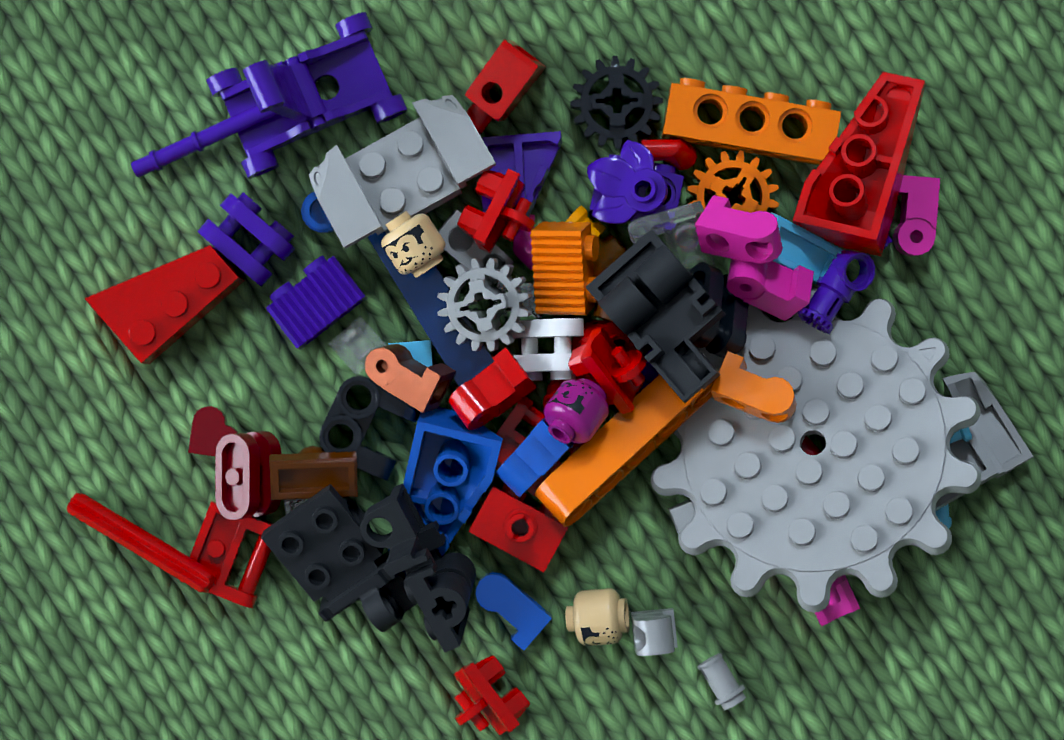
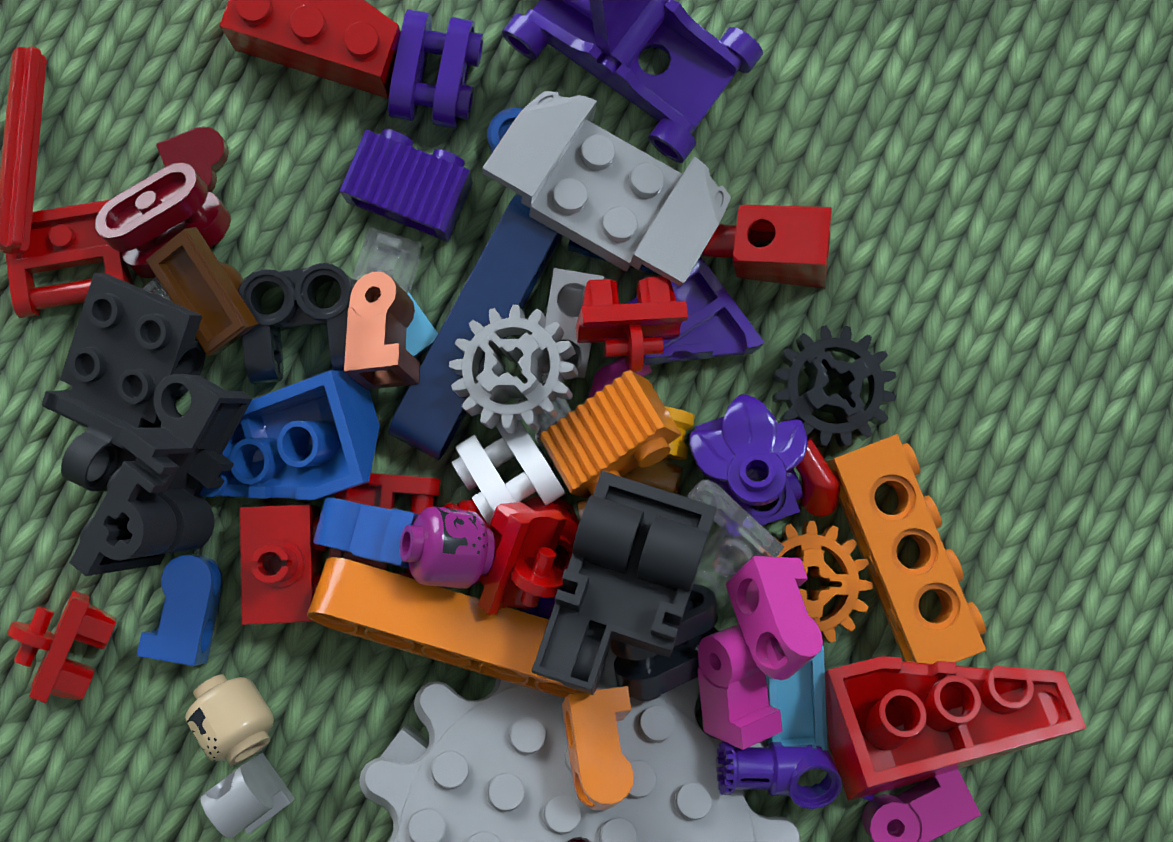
camera: 50 degrees right, 5 degrees down
tan head [381,211,446,278] -> none
red leg [448,347,537,430] -> none

